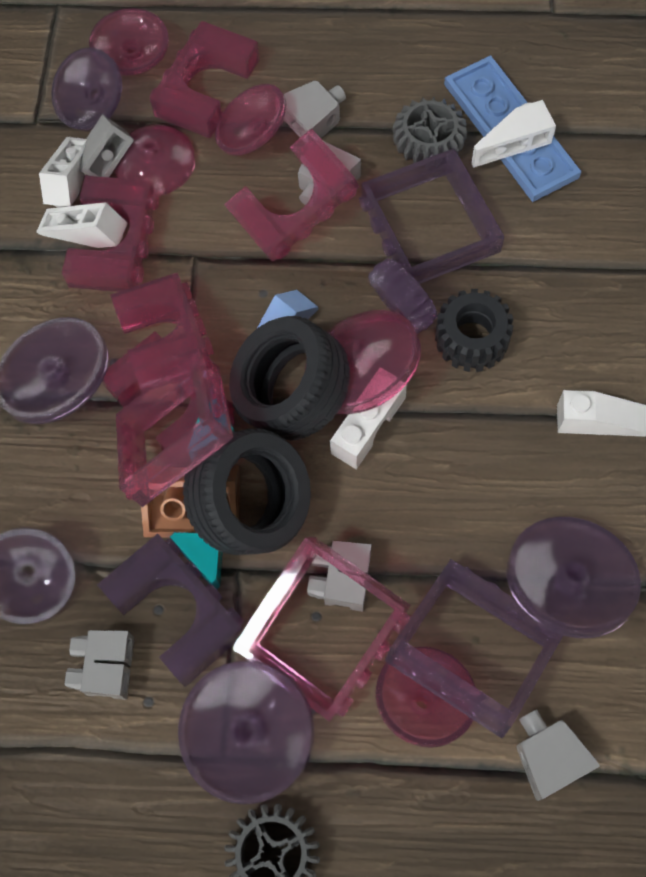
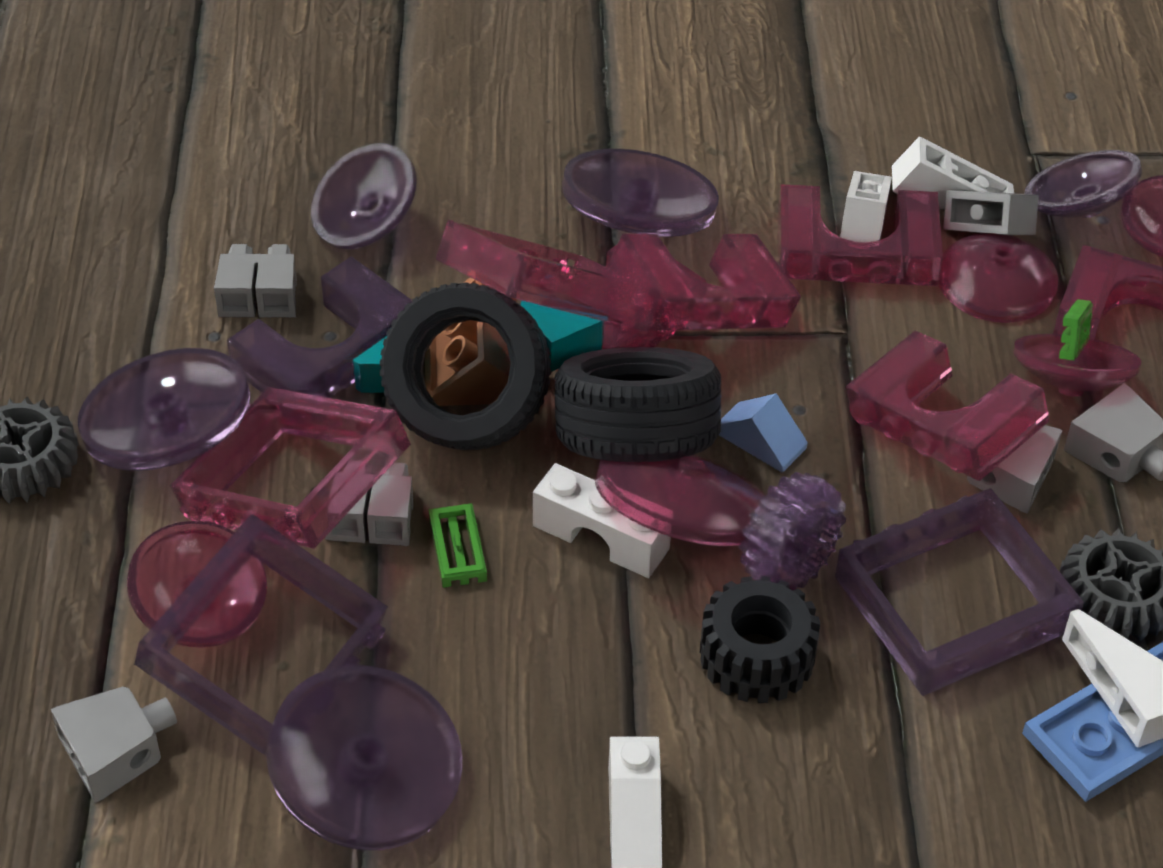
camera: 80 degrees right, 20 degrees down
none -> bright green tile [429,503,487,588]
none -> bright green tile [1059,299,1093,361]

